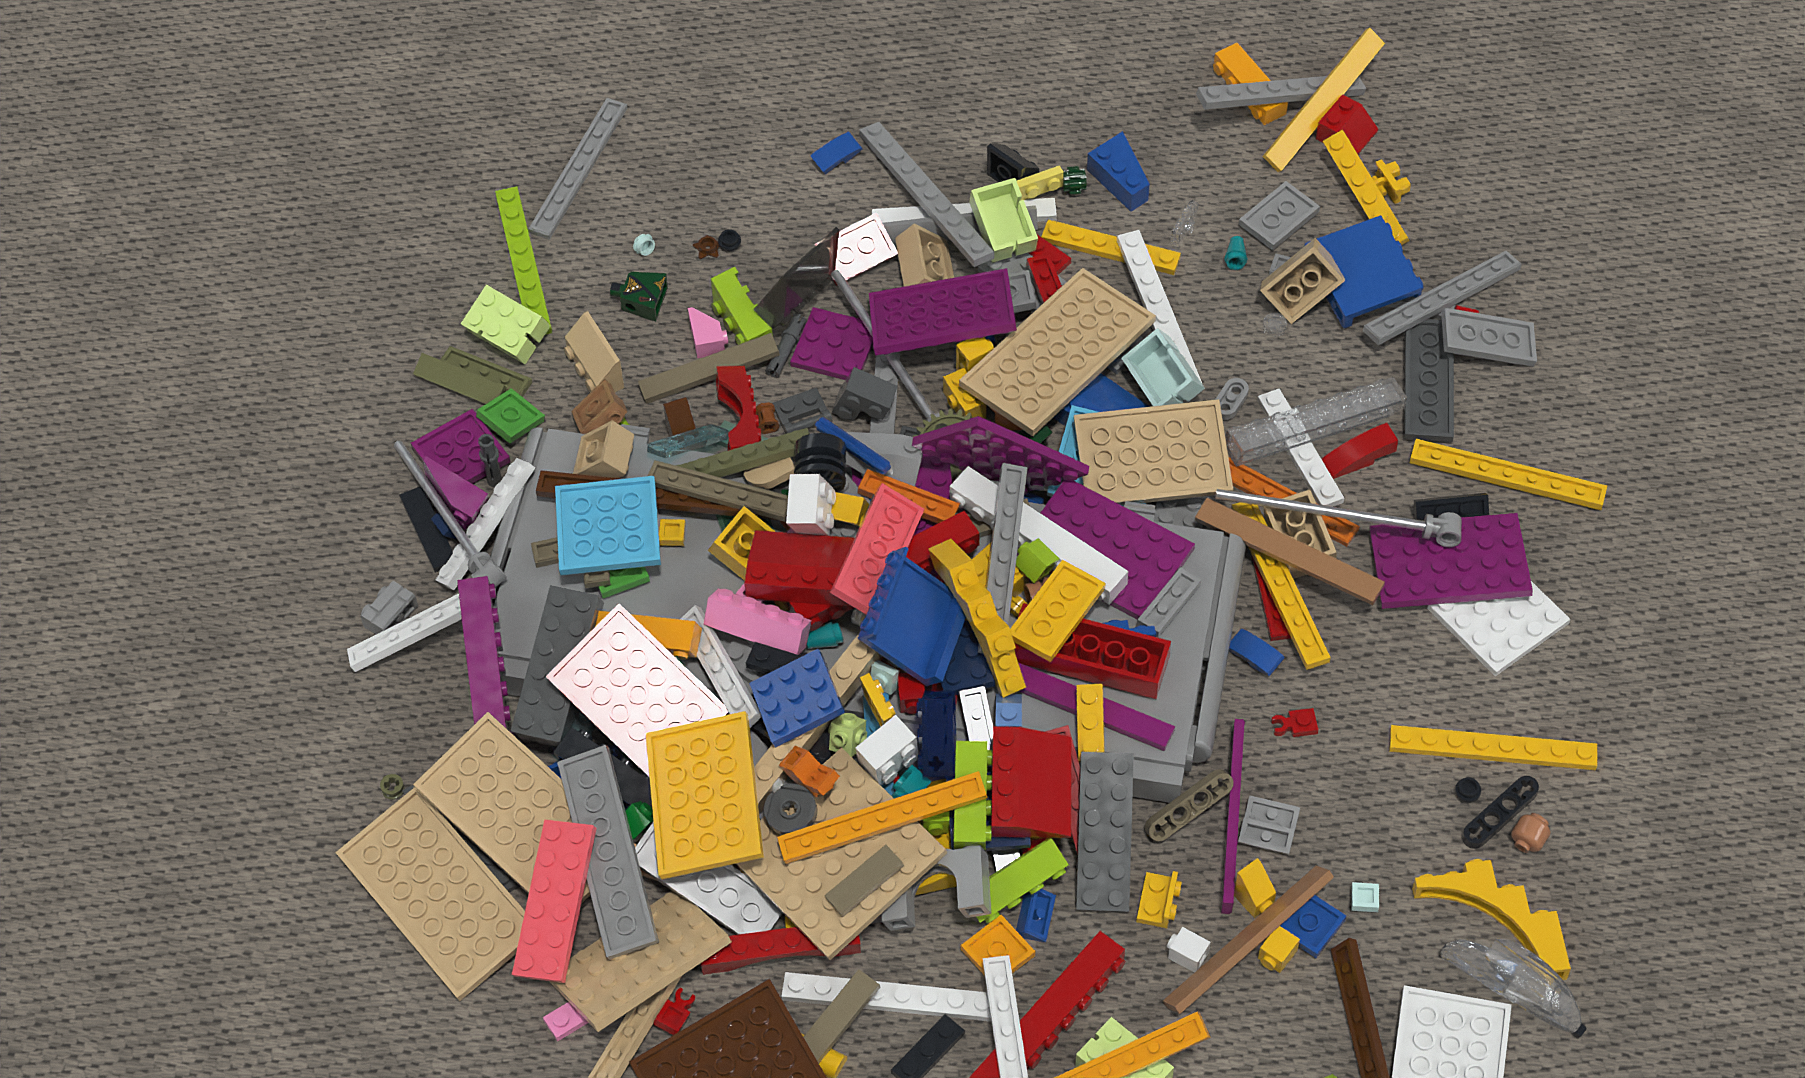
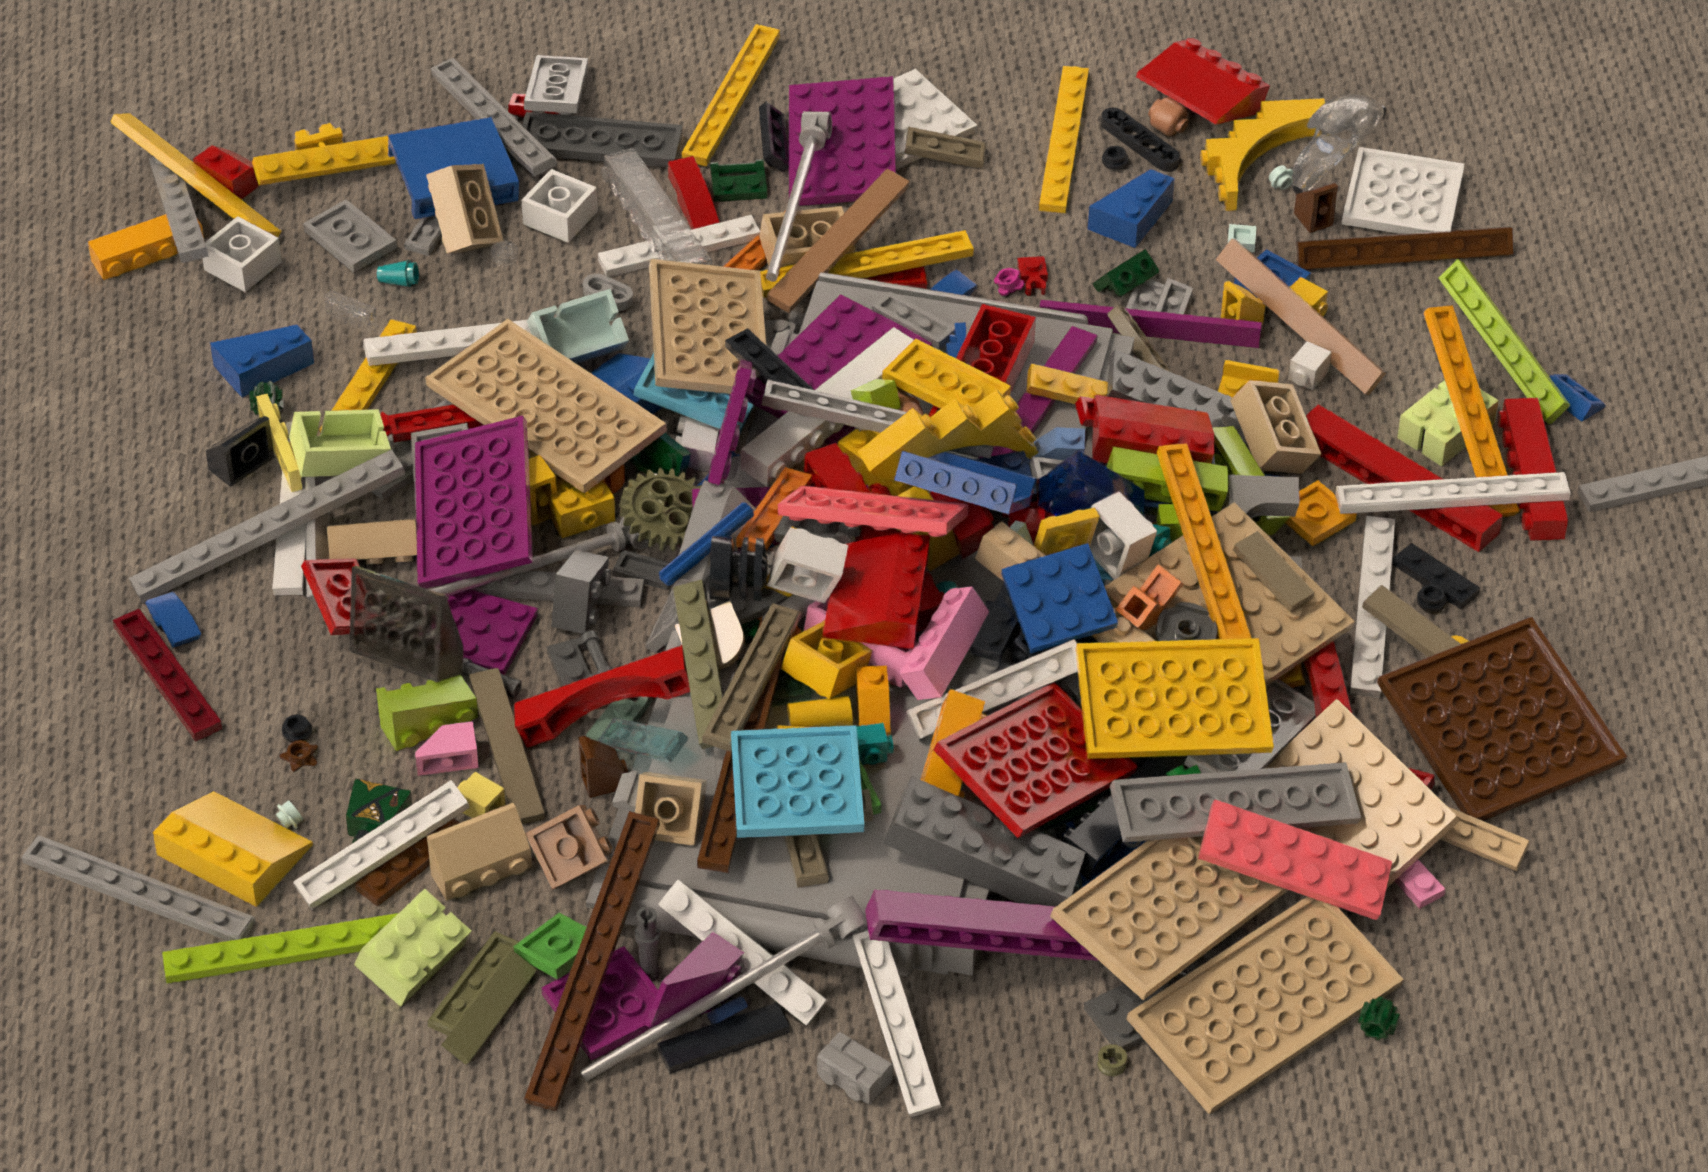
camera: 90 degrees left, 10 degrees down
none -> dark red plate [112,608,222,742]
none -> yellow slope [153,791,313,907]
none -> white brick [203,216,282,292]
none -> white plate [293,780,470,910]
none -> reddish brown plate [355,818,460,907]
none -> light yellow brick [457,772,506,818]
none -> white brick [521,169,598,243]
none -> reddish brown plate [524,811,660,1111]
none -> dark green plate [710,159,767,202]
none -> black tile [725,328,814,390]
none -> yellow brick [787,696,853,728]
none -> light orange slope [856,665,891,735]
none -> teal brick [856,723,894,765]
none -> dark tan tile [904,127,986,168]
none -> dark pink plate [994,268,1024,296]
none -> blue wedge [1088,169,1175,248]
none -> dark green bracket [1092,249,1160,297]
none -> red slope [1136,38,1270,125]
none -> tan brick [1230,380,1321,474]
none -> light aqua plate [1268,165,1294,190]
none -> reddish brown slope [1294,183,1338,233]
none -> dark green gear [1358,997,1400,1040]
none -> black plate [1416,584,1446,611]

